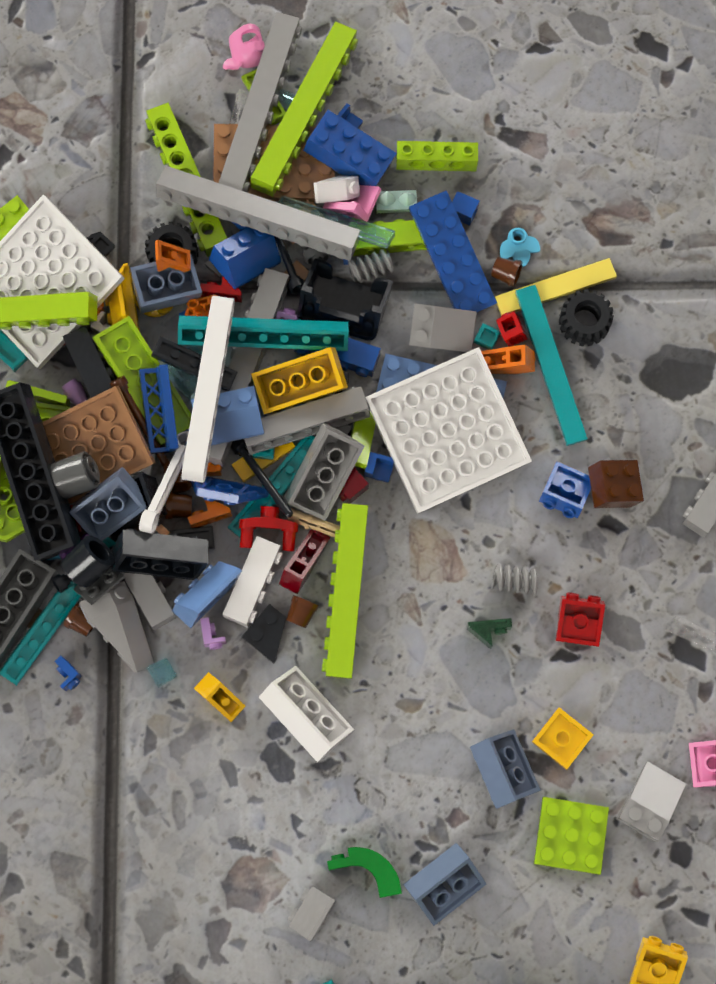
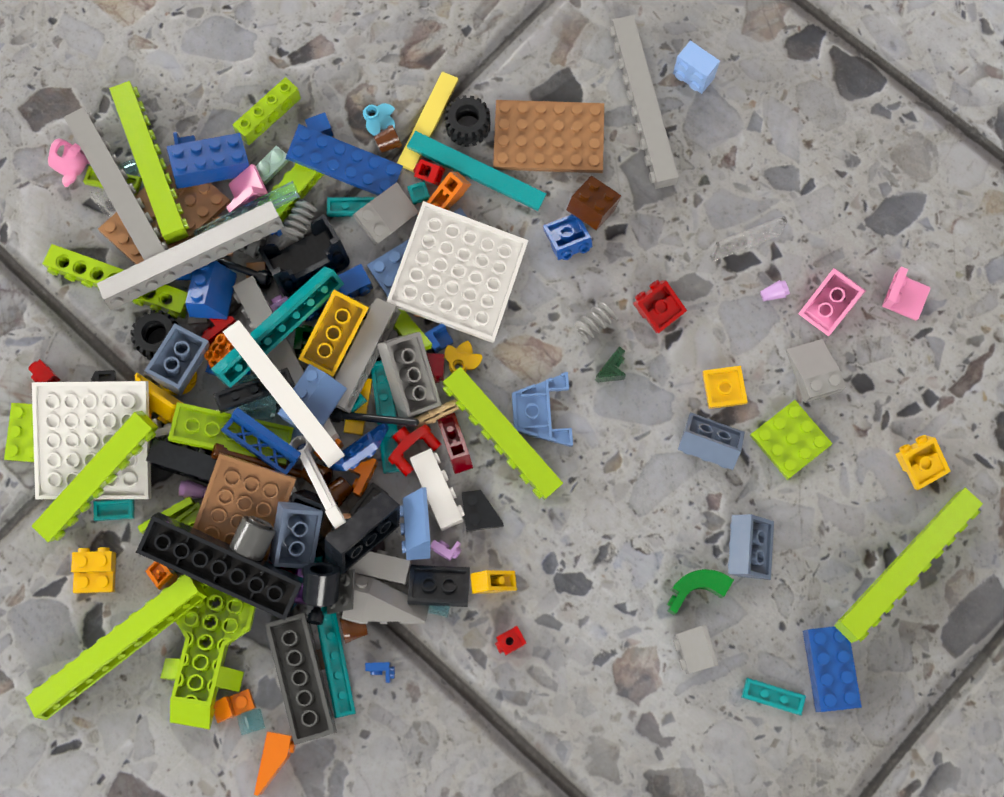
camera: 45 degrees left, 0 degrees up
orange slope [155,240,191,272] -> none
white slope [259,666,354,762] -> none
reddish brown piece [286,595,319,628] -> none
white slope [314,176,360,203] -> none
none -> red brick [28,359,61,382]
none -> dark green bracket [293,325,314,354]
none -> teal tile [327,197,376,217]
none -> black plate [407,565,470,607]
none -> yellow plate [445,341,482,373]
none -> medium nougat plate [493,100,604,173]
none -> red brick [494,626,527,656]
none -> medium blue wing [512,372,573,447]
none -> lavender cone [760,280,790,301]

